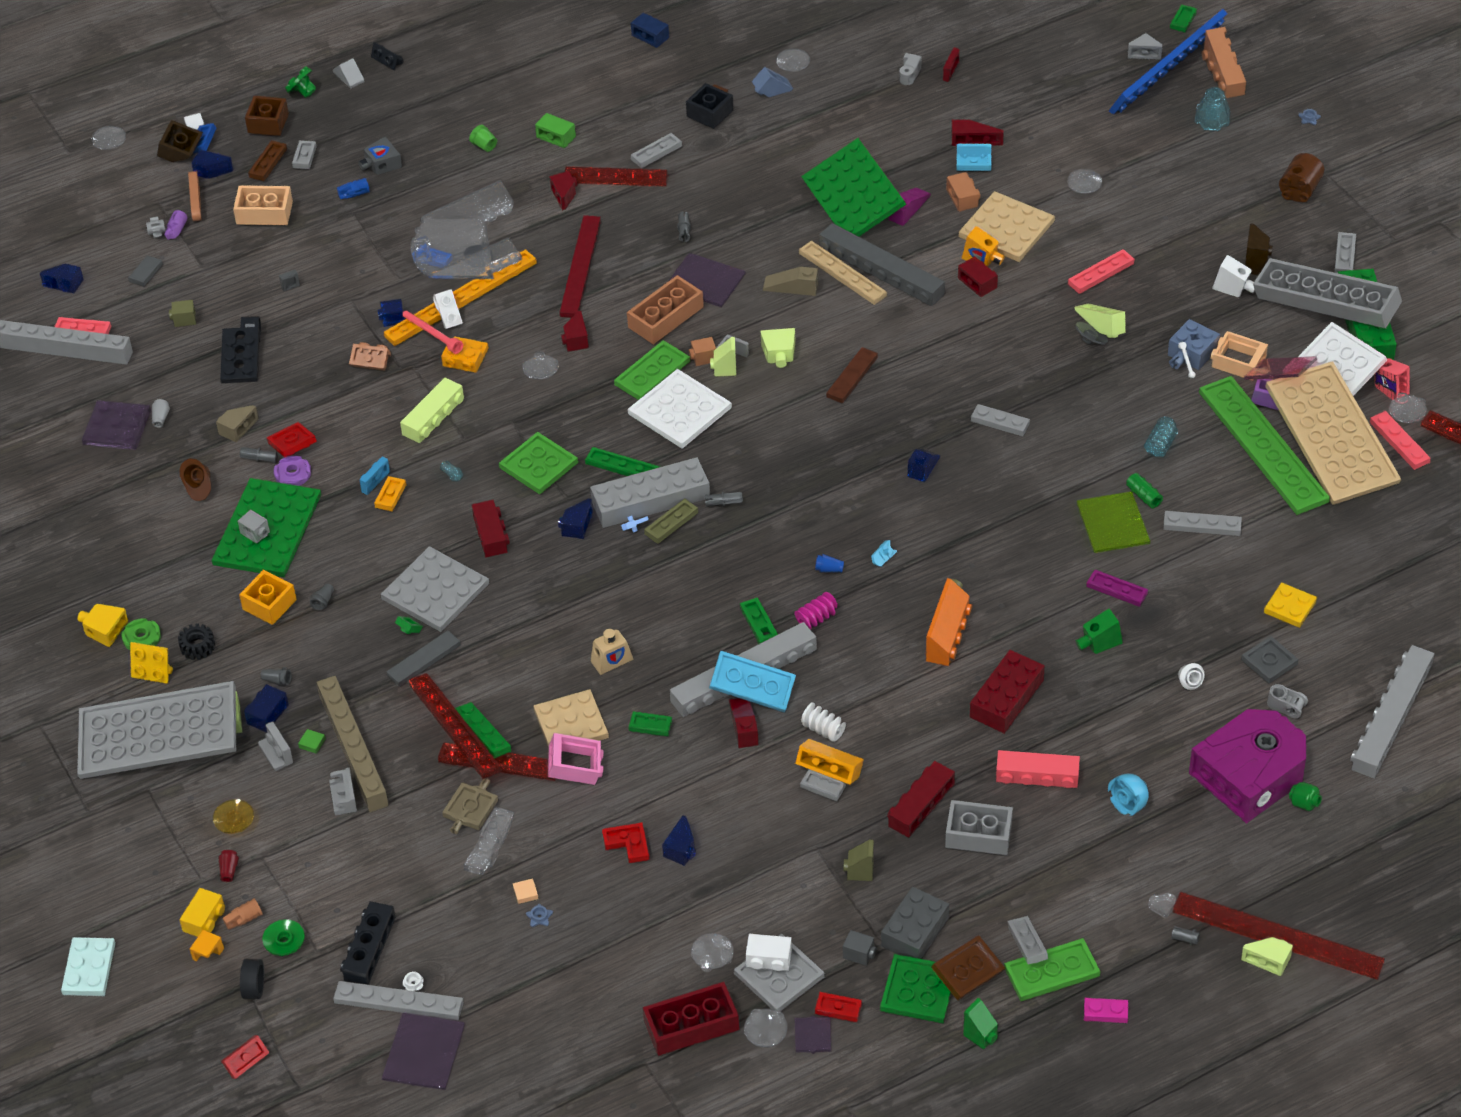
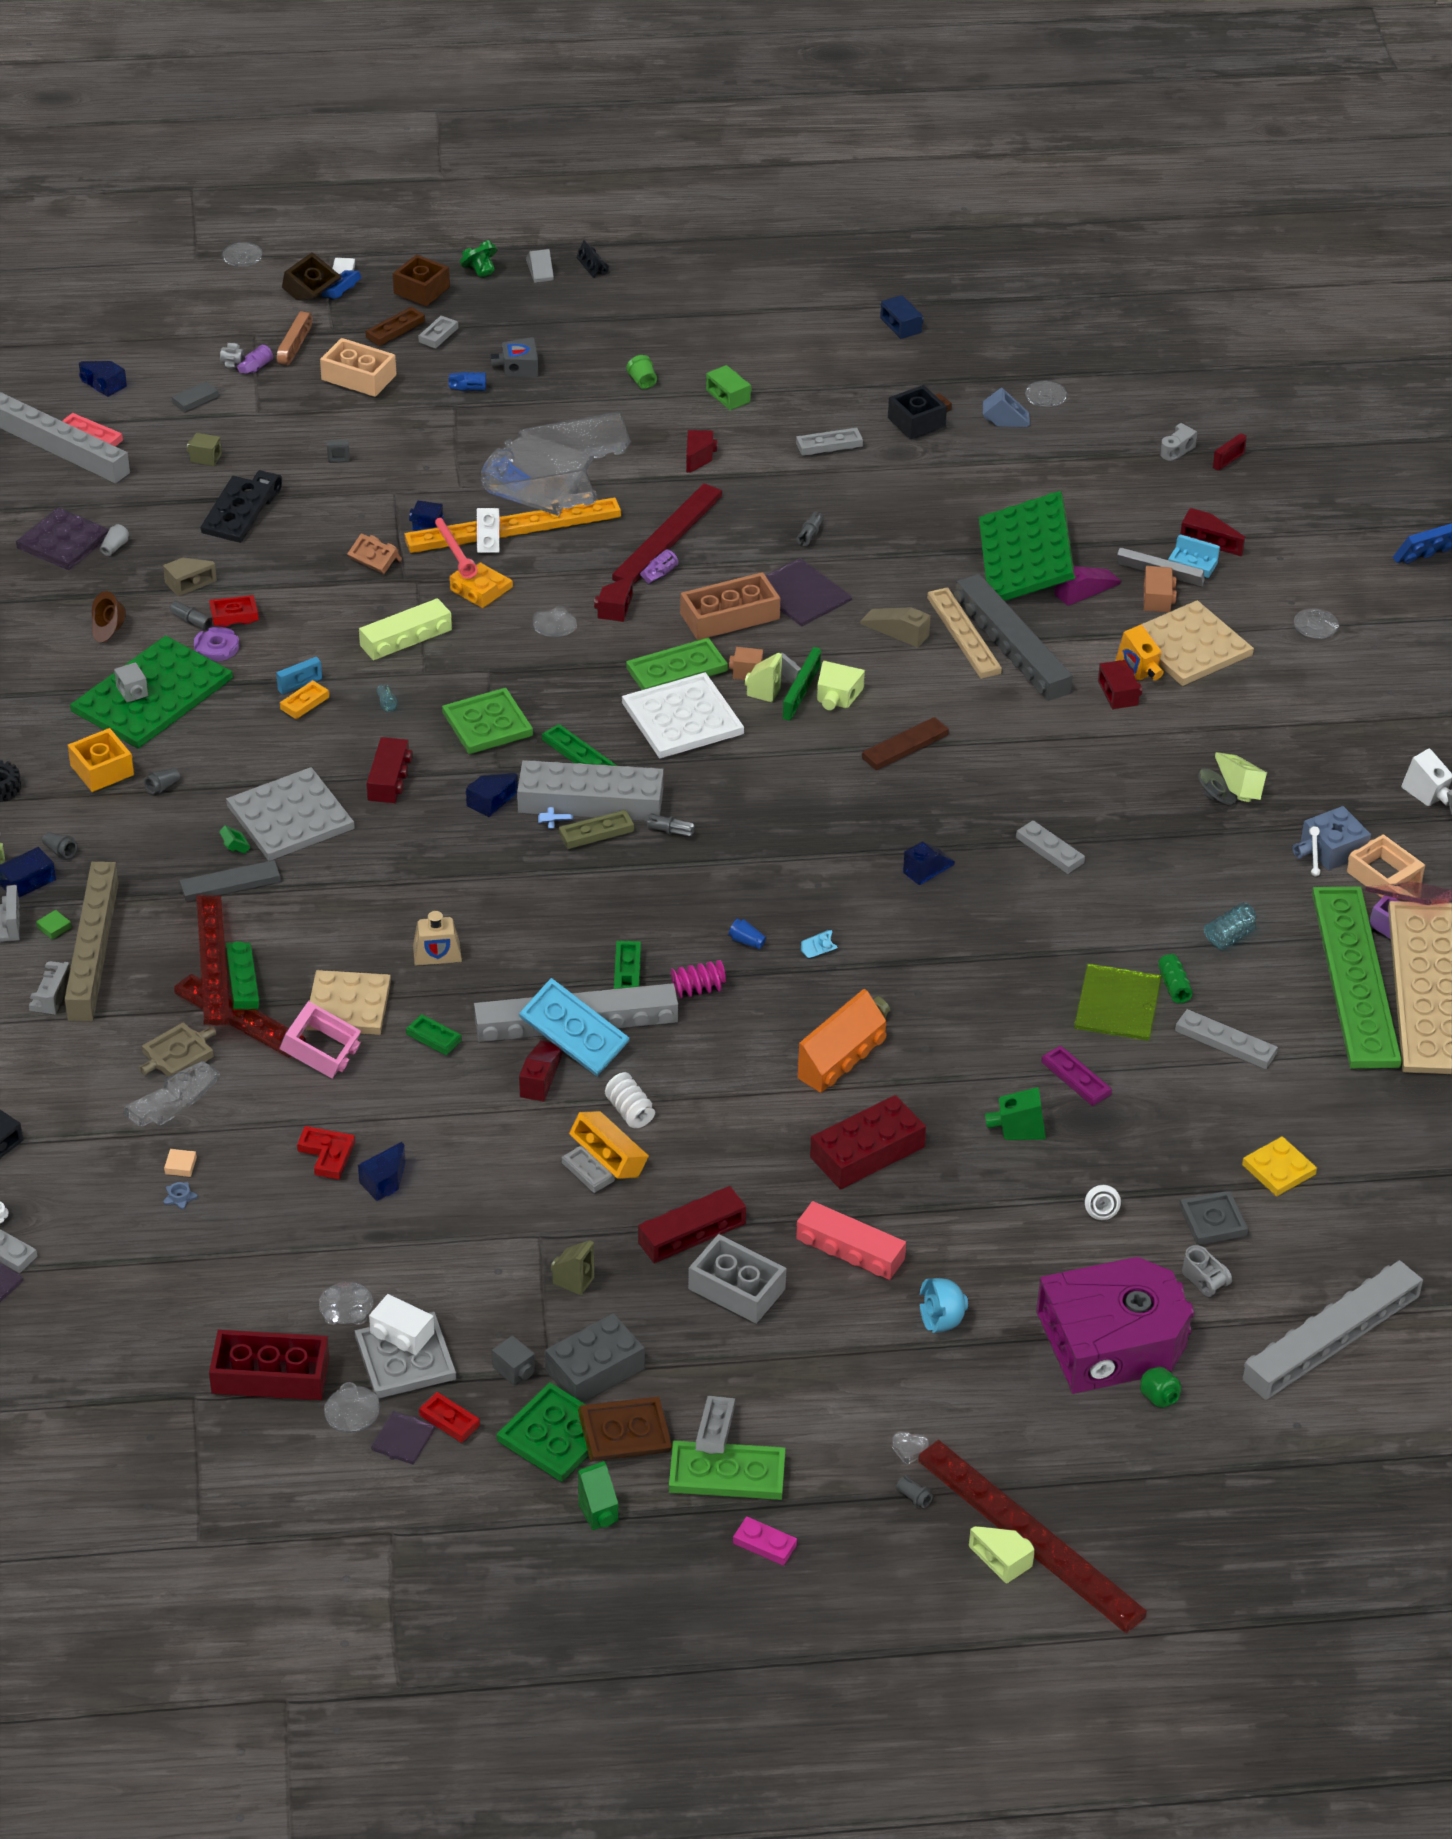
camera: 20 degrees right, 5 degrees down
clear blue slope [191,150,233,179] -> none
clear red plate [565,167,668,186] -> none
coral plate [1068,249,1135,294] -> none
none -> medium lavender hinge [640,550,678,584]
none -> green tile [783,647,822,721]
none -> light grey tile [1117,548,1205,587]

